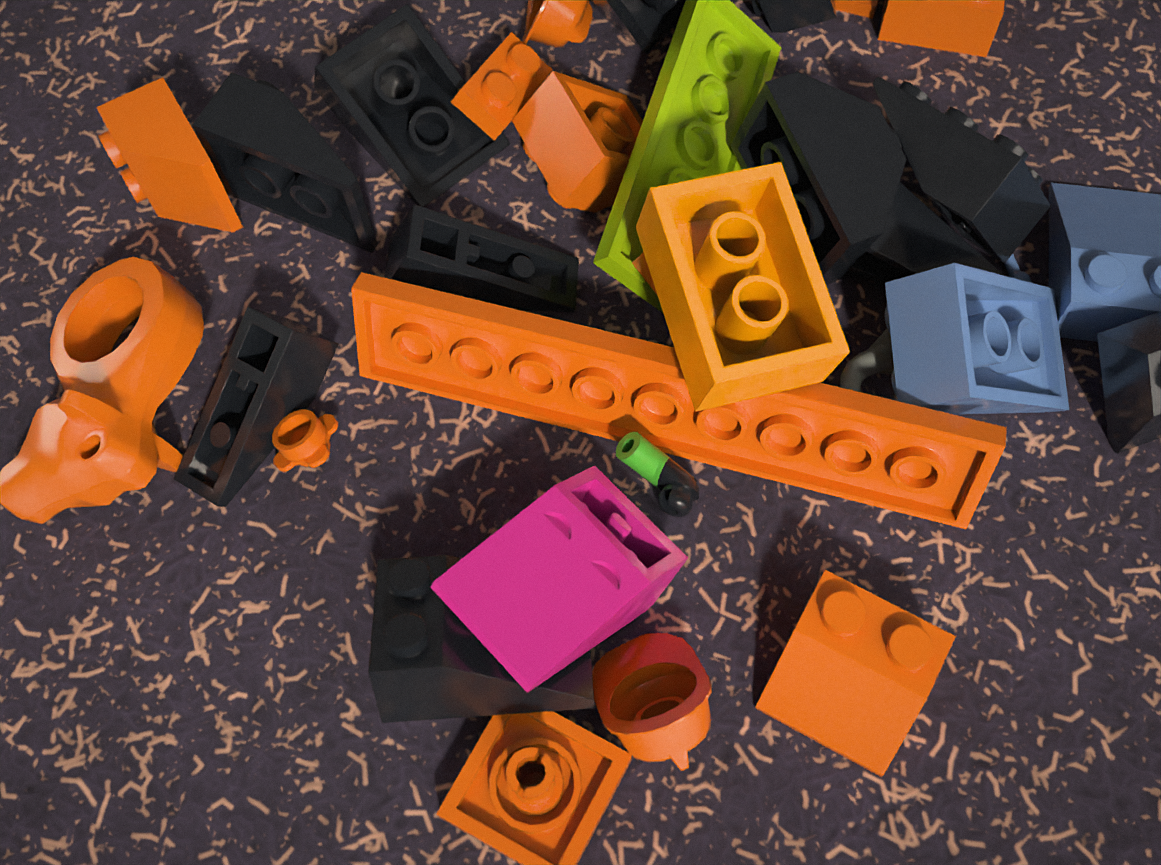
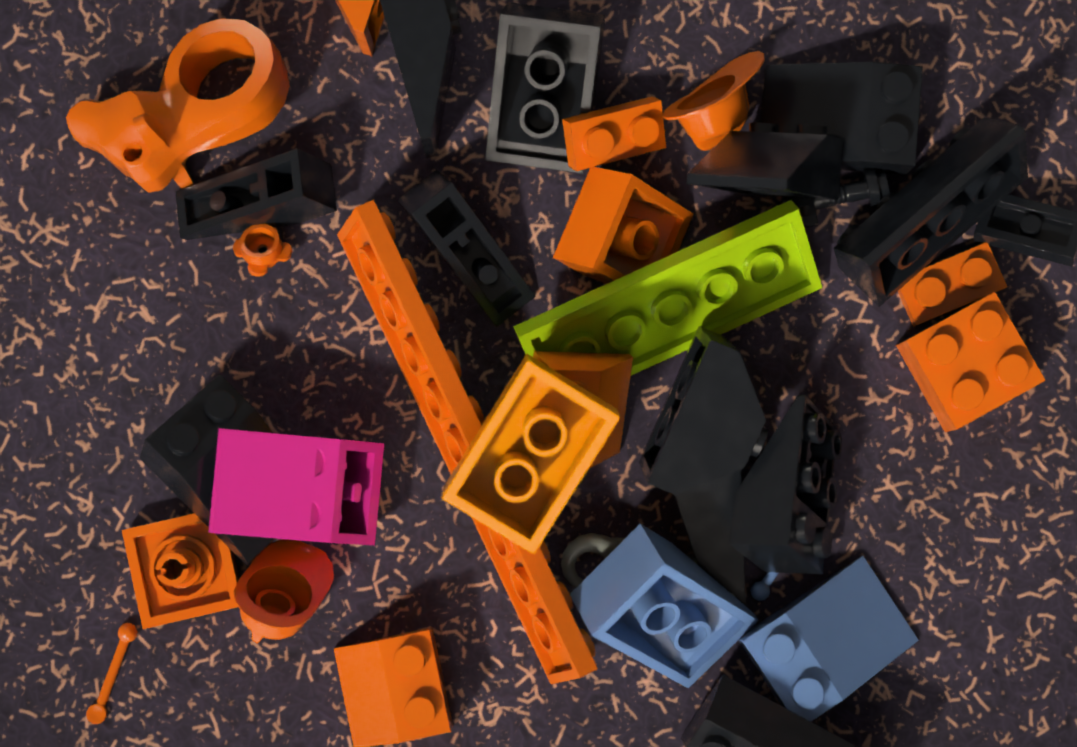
camera: 45 degrees right, 20 degrees up
arm [616,432,699,517] -> none

